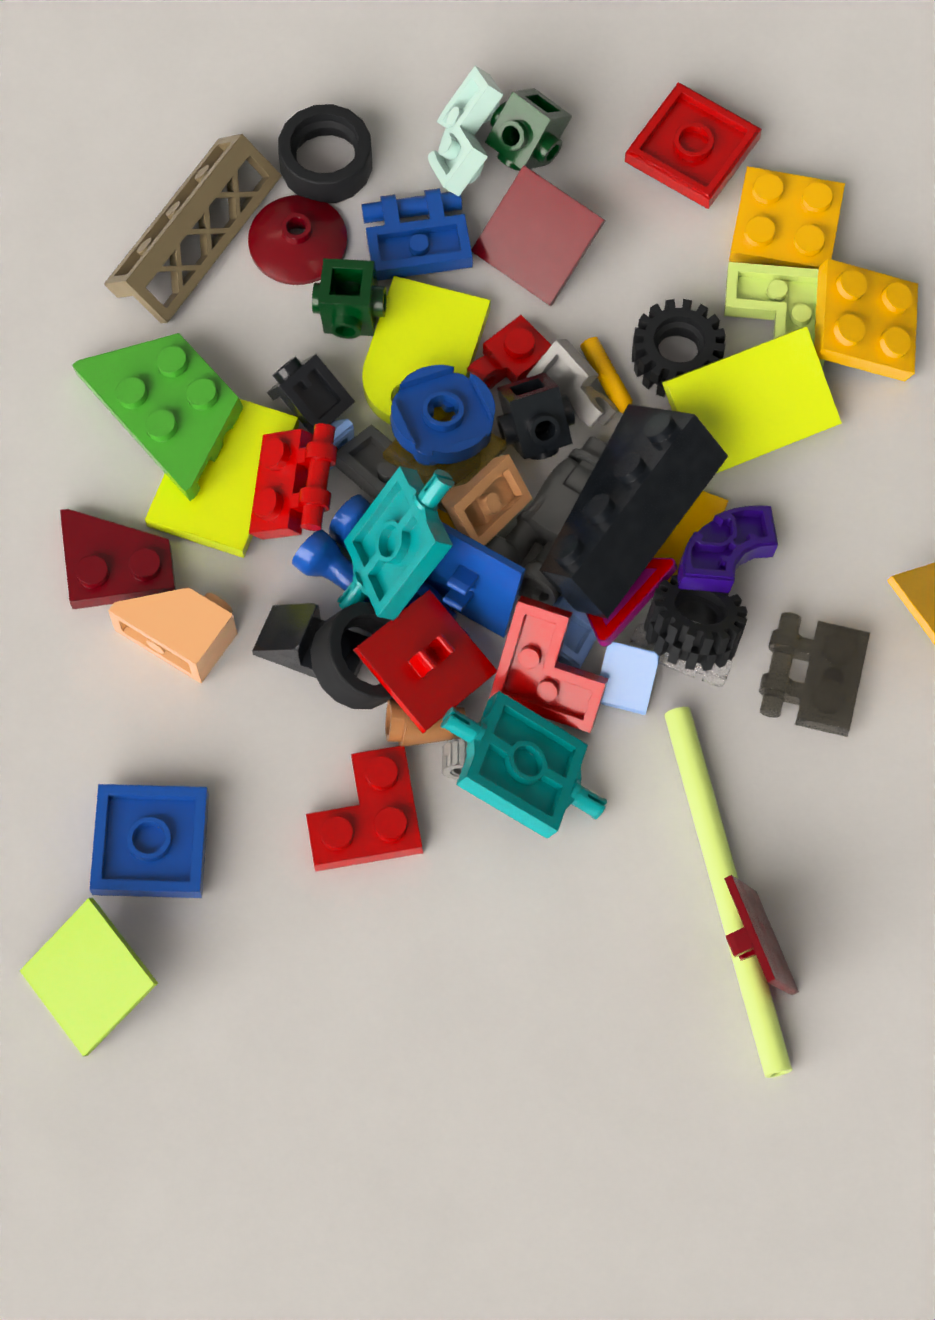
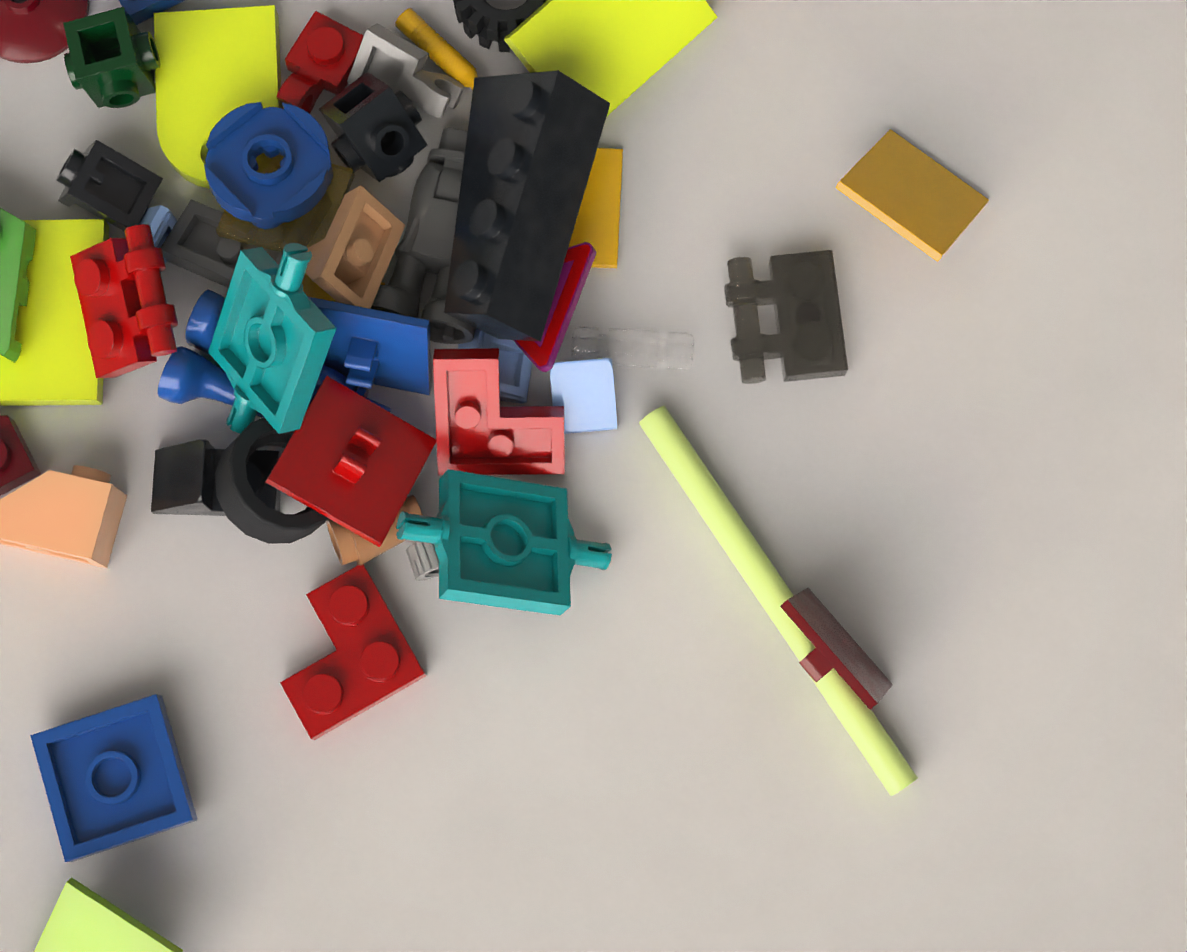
camera: 20 degrees left, 10 degrees up
black tyre [644,575,748,671] -> none
dark purple tile [677,505,778,593] -> none

